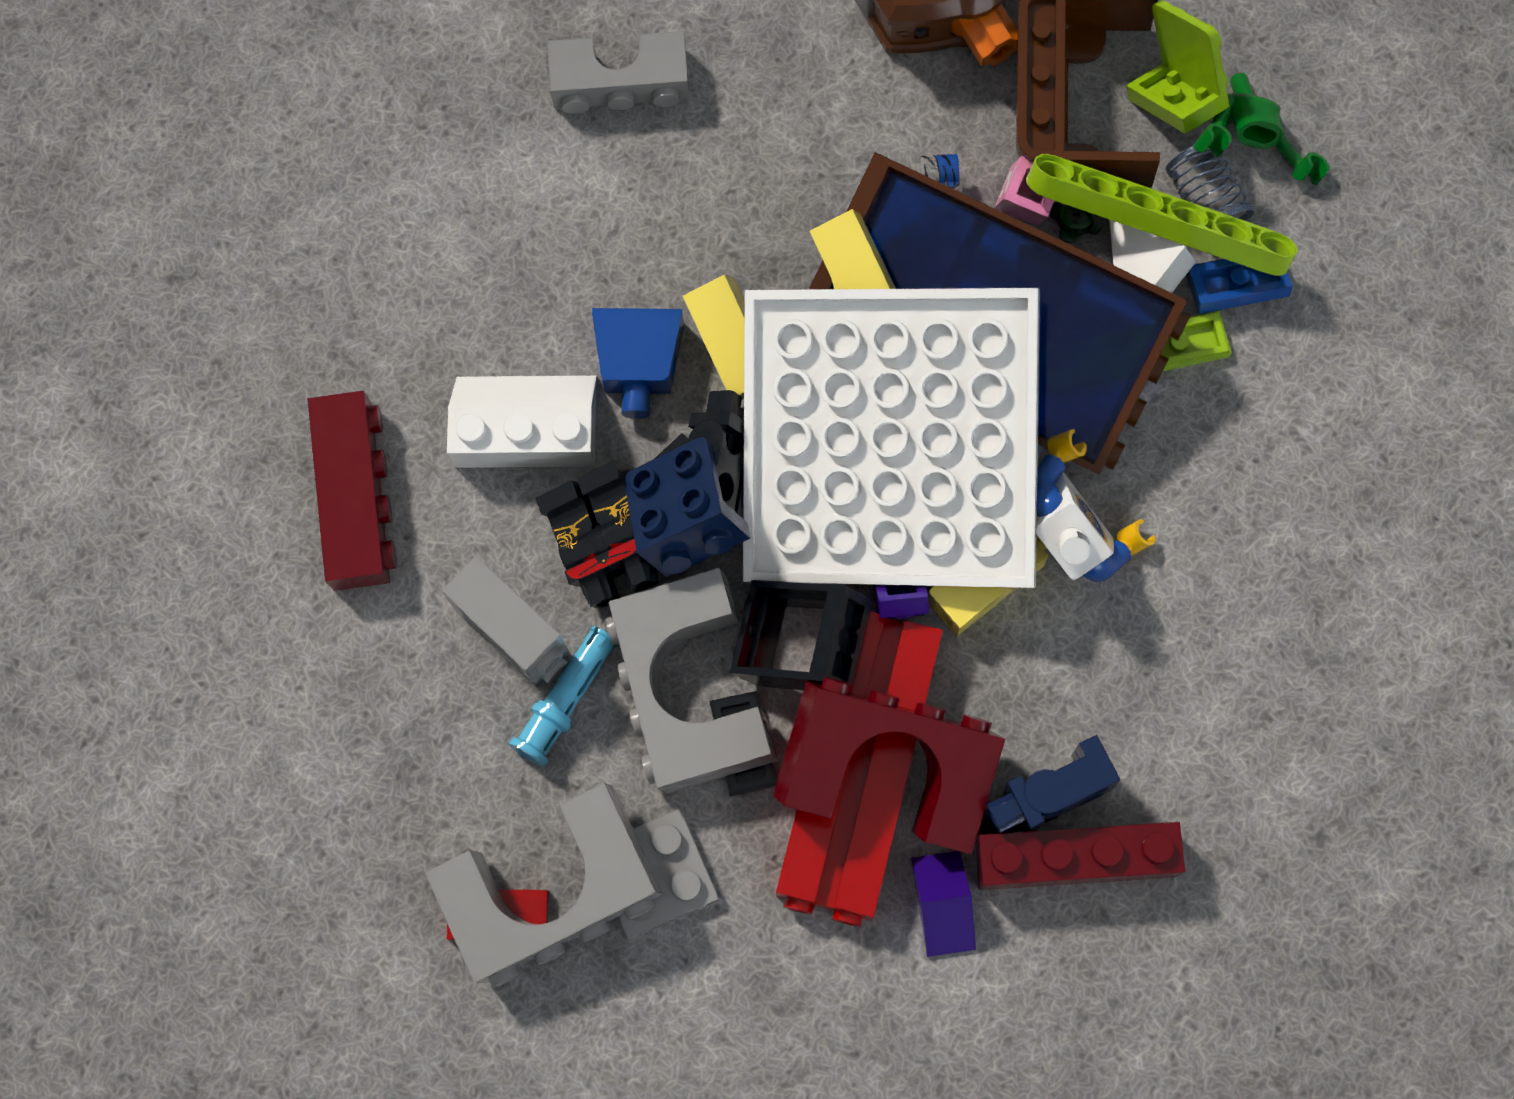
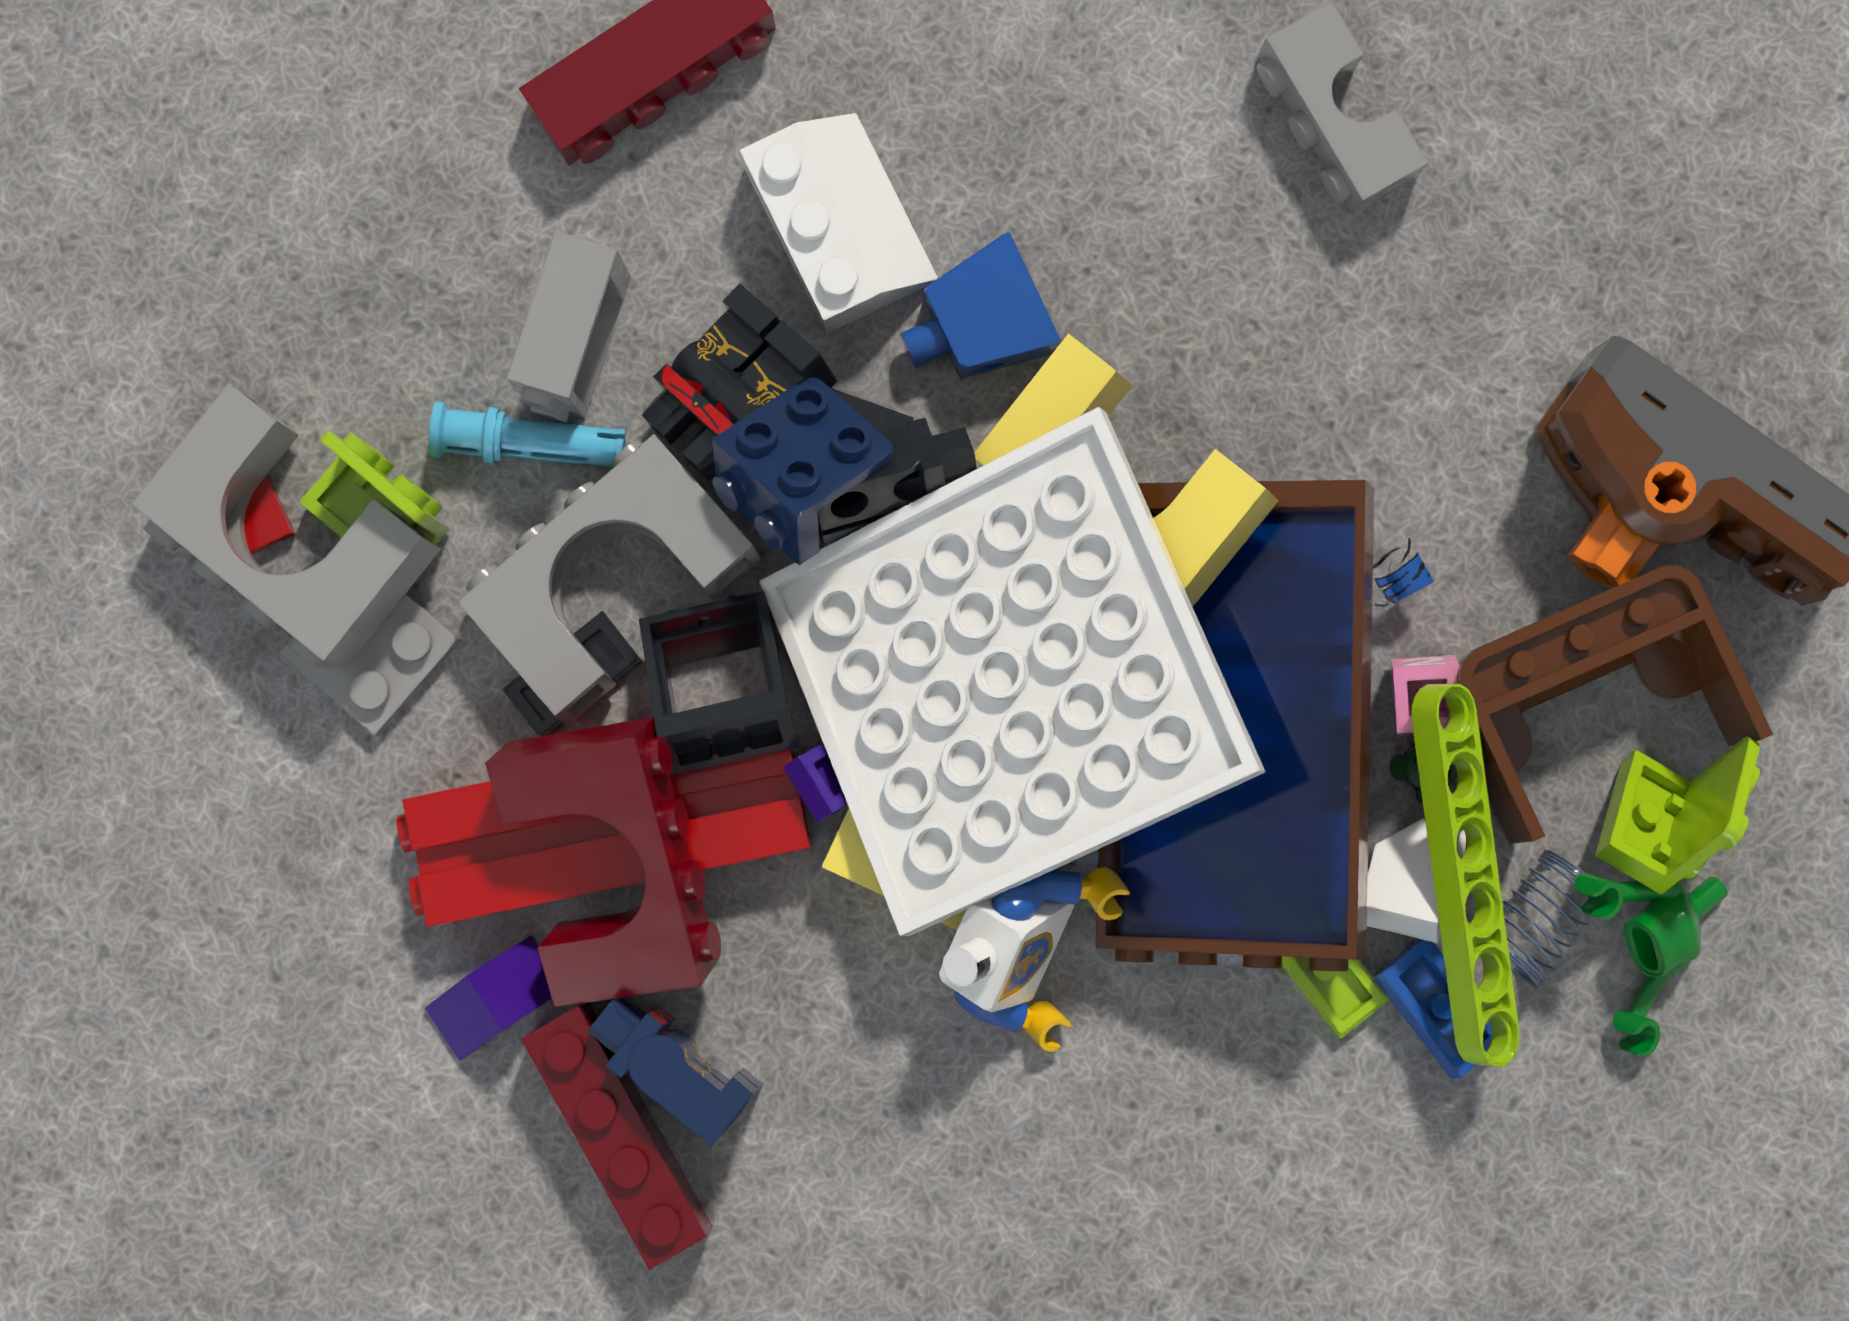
camera: 55 degrees right, 10 degrees up
none -> lime bracket [299,430,450,544]

